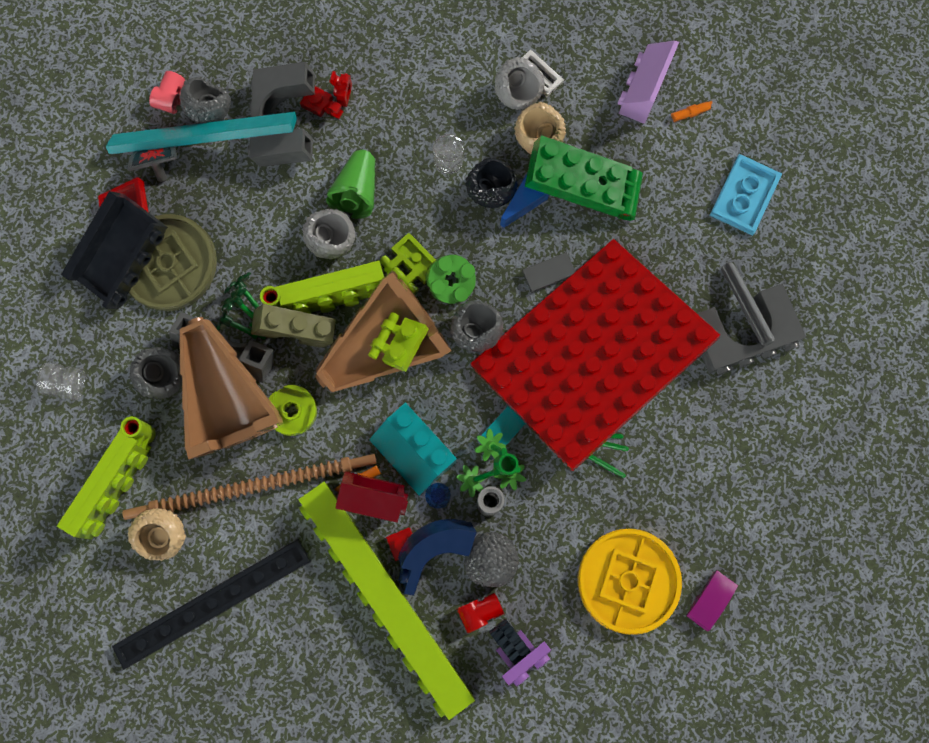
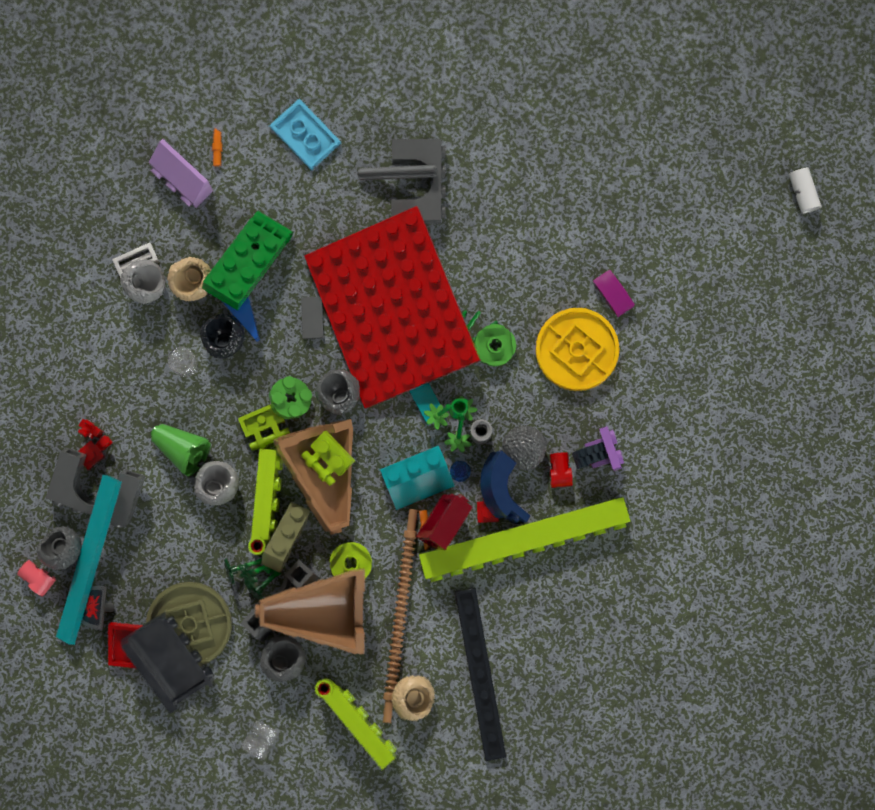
camera: 65 degrees left, 5 degrees up
none -> bright green plate [474,324,516,367]

